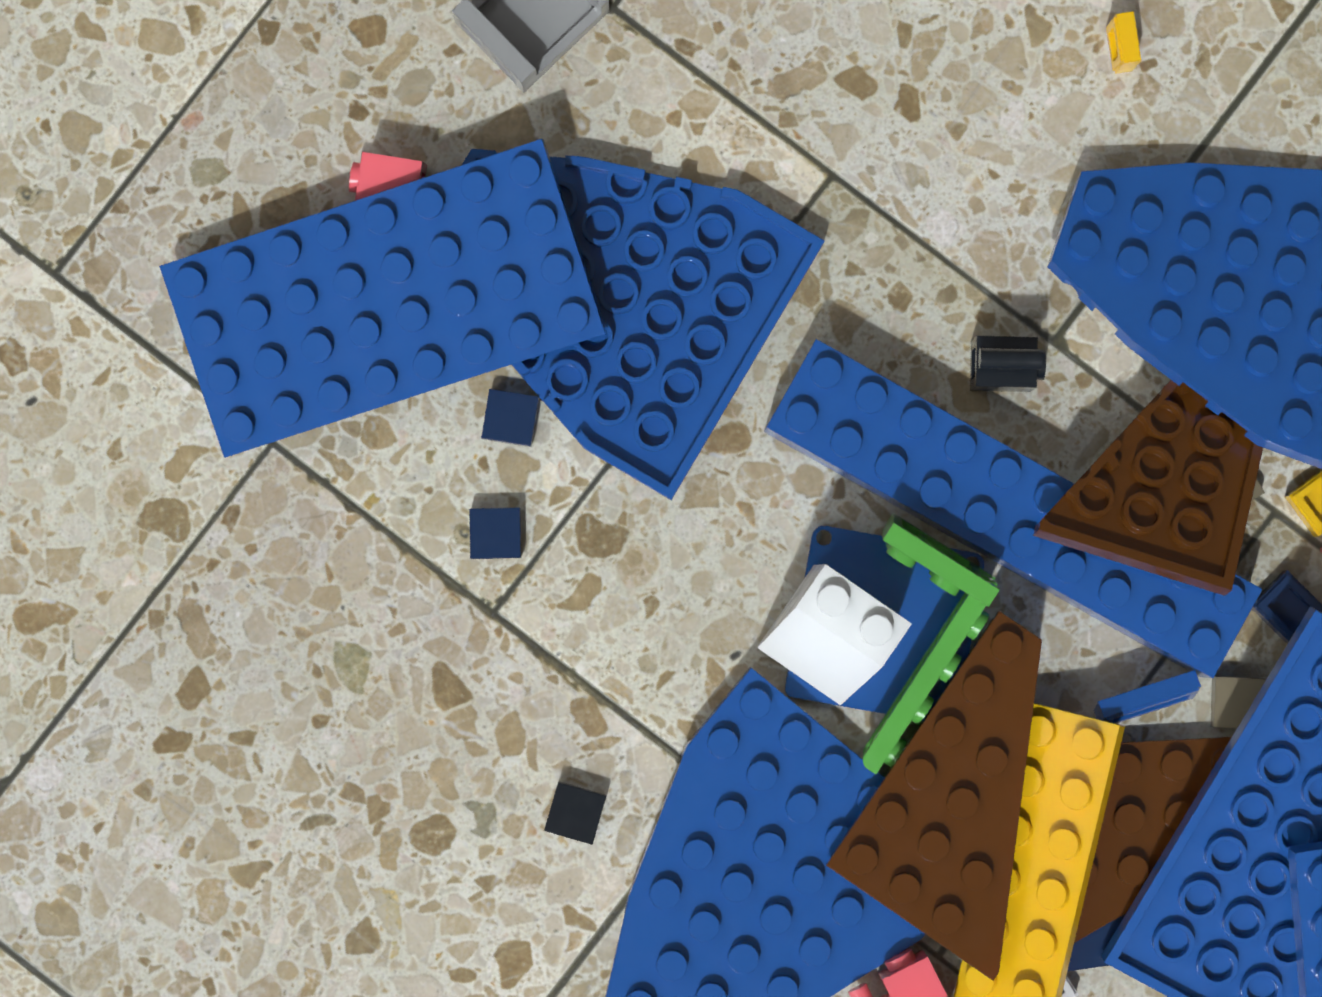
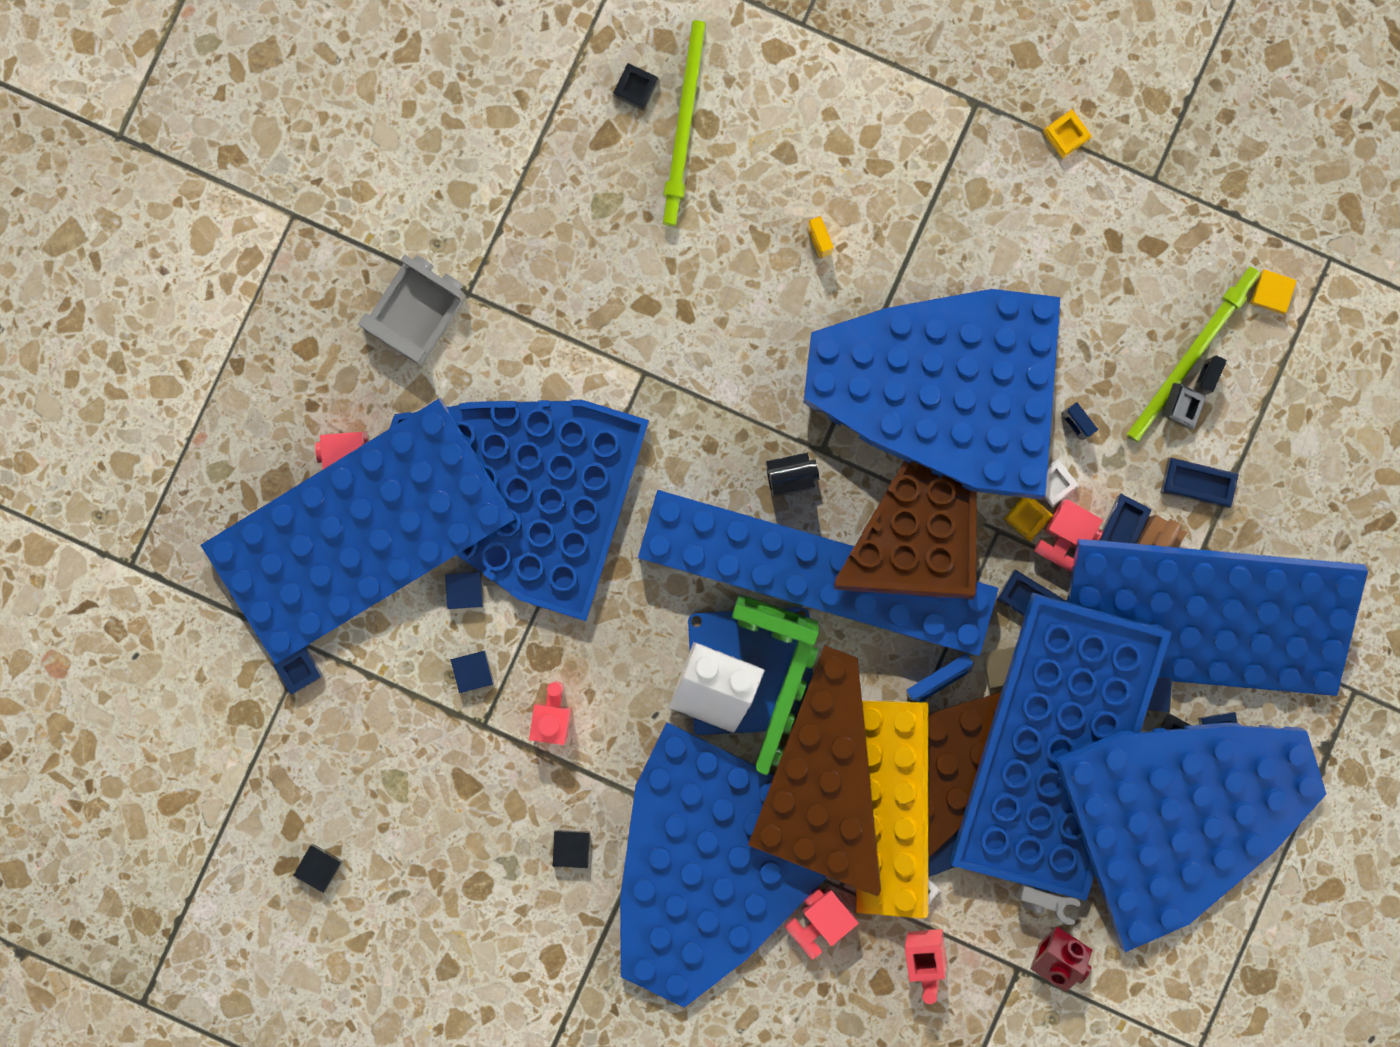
camera: 10 degrees left, 0 degrees up
none -> dark blue tile [273,646,324,695]
none -> black tile [293,844,343,893]
none -> coral brick [529,681,572,745]

